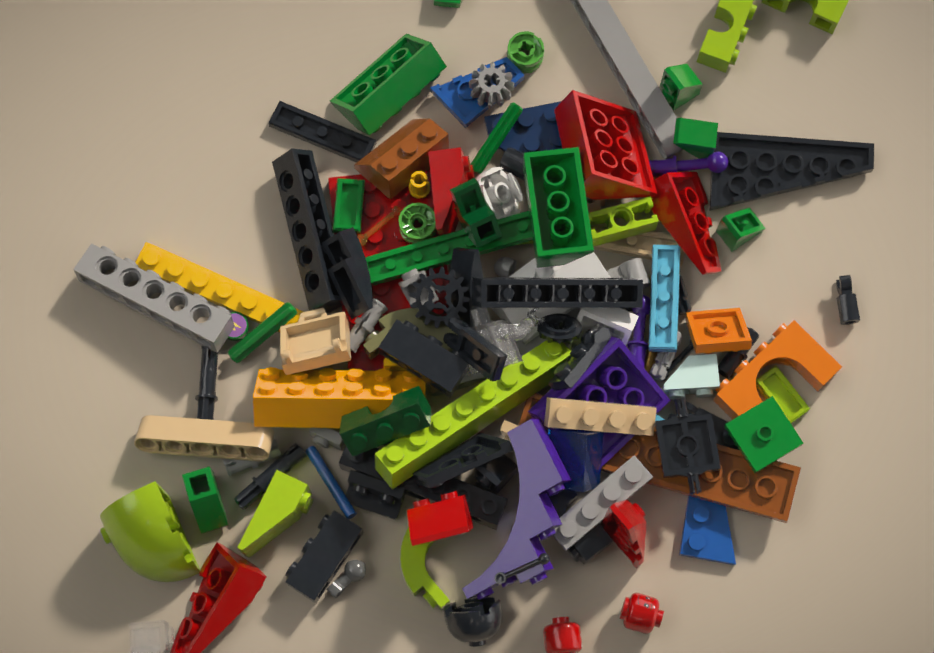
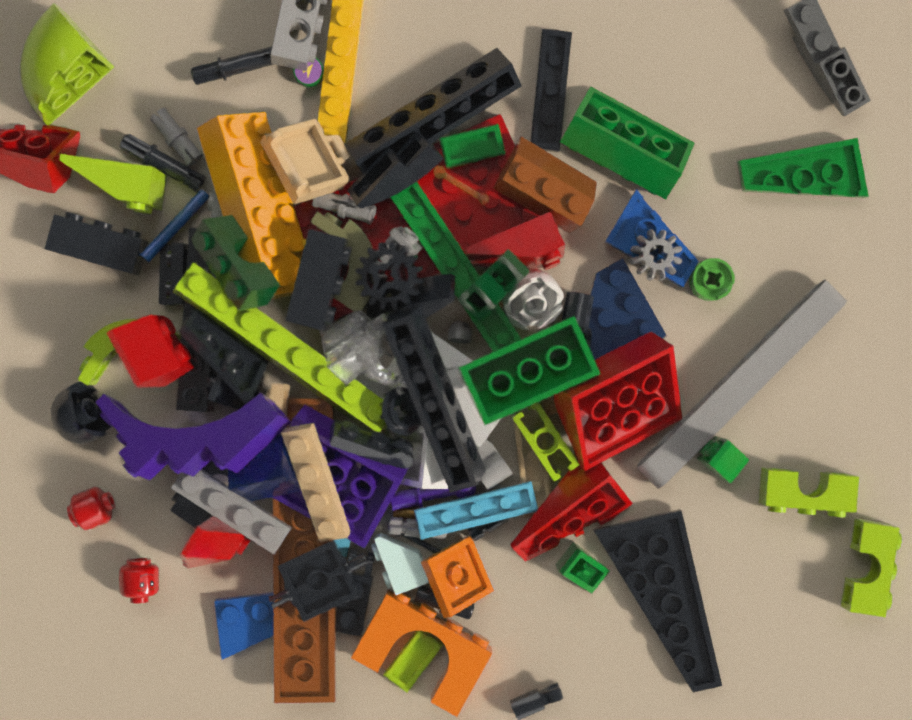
camera: 75 degrees right, 15 degrees up
tan beam [134,415,275,461] -> none
green slope [182,466,229,534] -> none
green axle [228,302,297,363] -> none
dark grey arm [326,560,366,598] -> none
bright green wheel [398,203,437,244] -> none
yellow pin [409,171,430,199] -> none
black hinge [443,317,508,381] -> none
green axle [470,102,523,174] -> none
black hinge [495,553,550,584] -> none
dark purple pin [649,151,728,177] -> none
green slope [673,118,718,159] -> none
green plate [724,396,804,473] -> none

